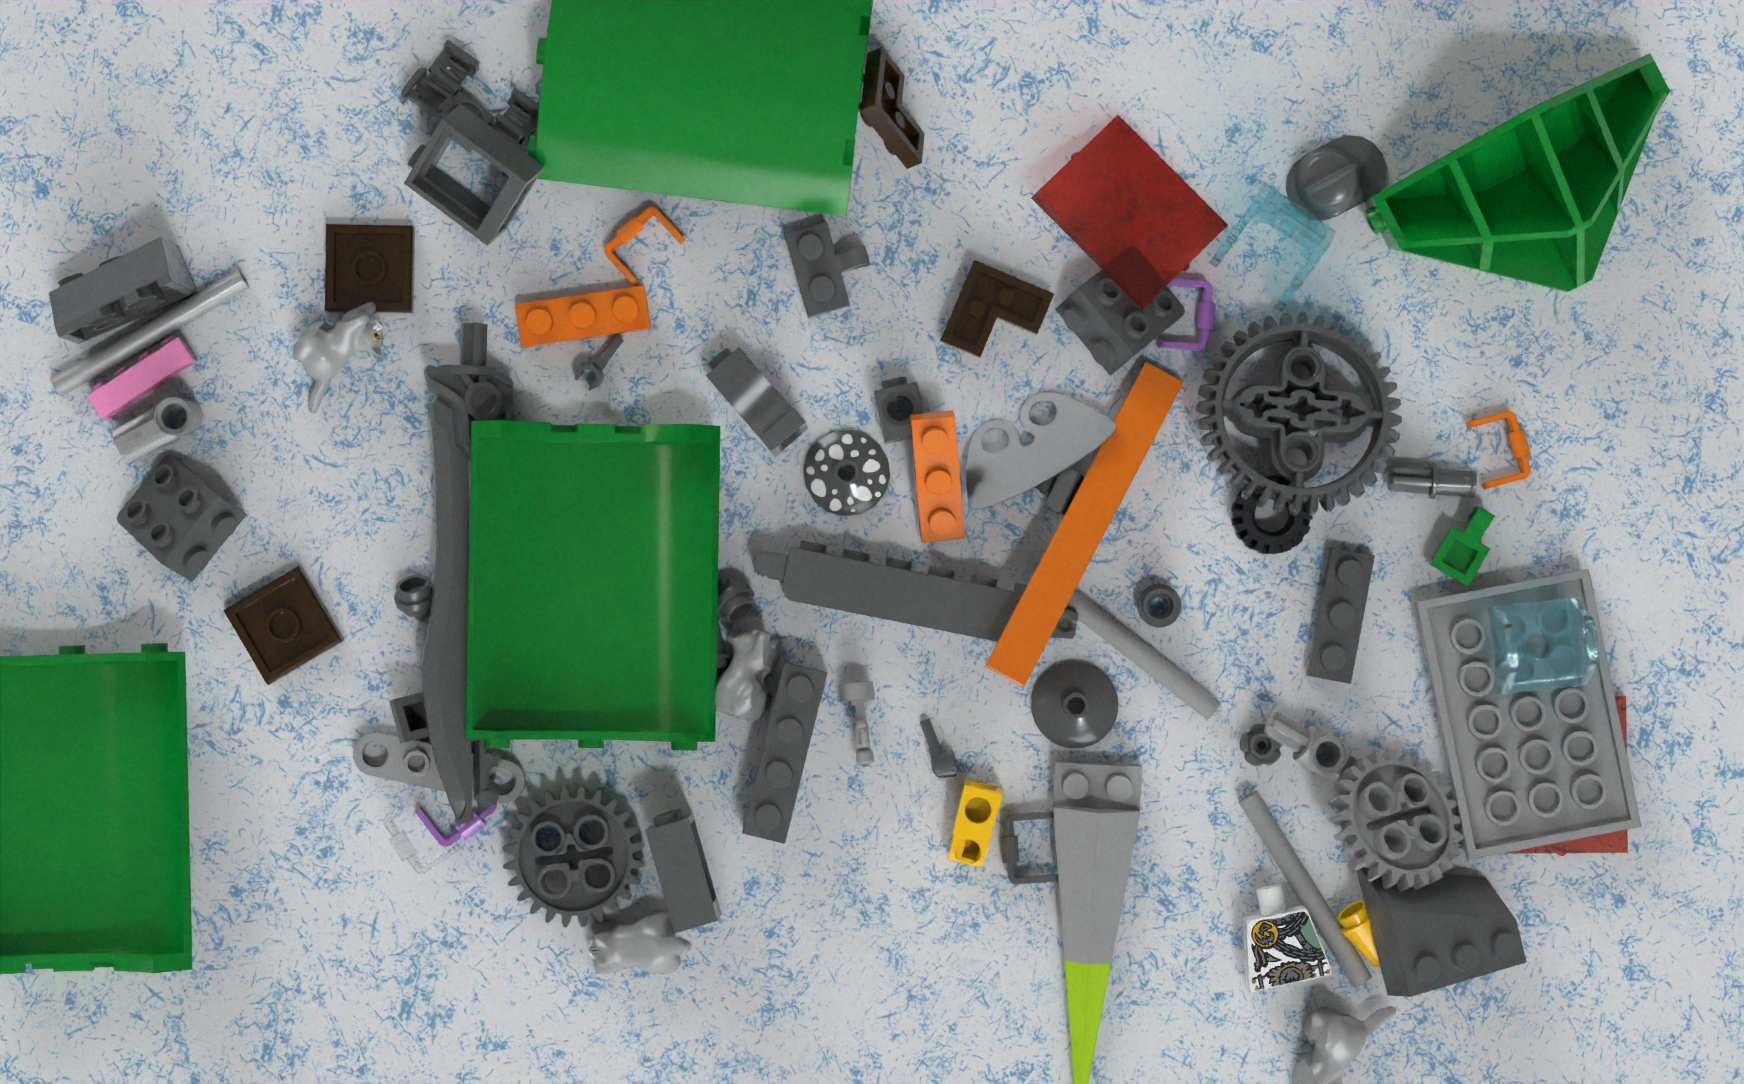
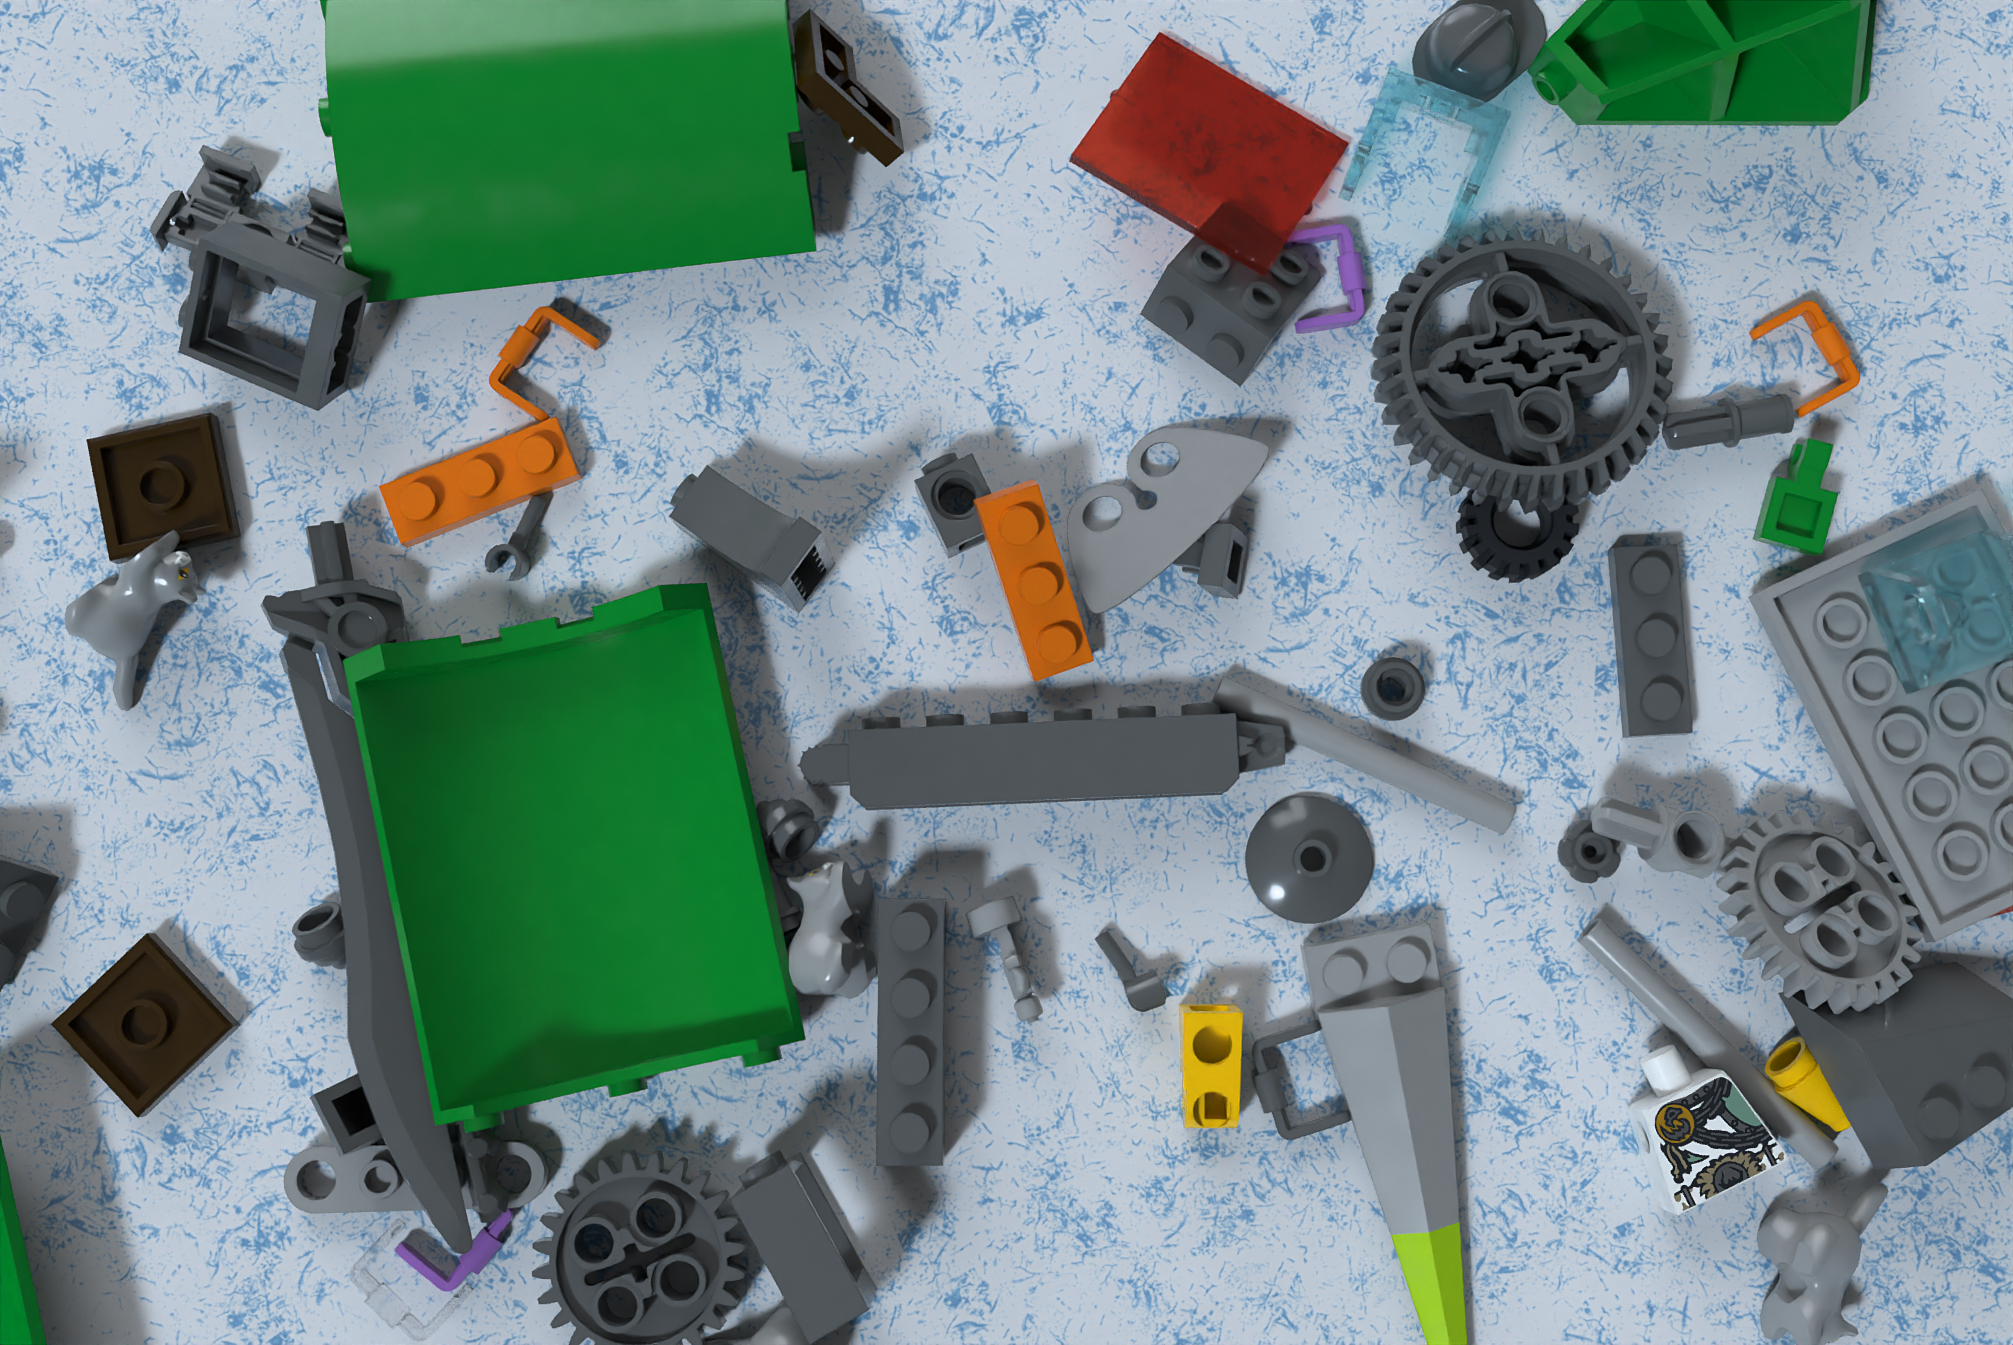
camera: 20 degrees left, 5 degrees down
dark grey plate [785,222,871,318] -> none
dark grey dish [804,430,890,516] -> none
dark brown plate [940,260,1054,358] -> none
orange tile [984,362,1184,687] -> none

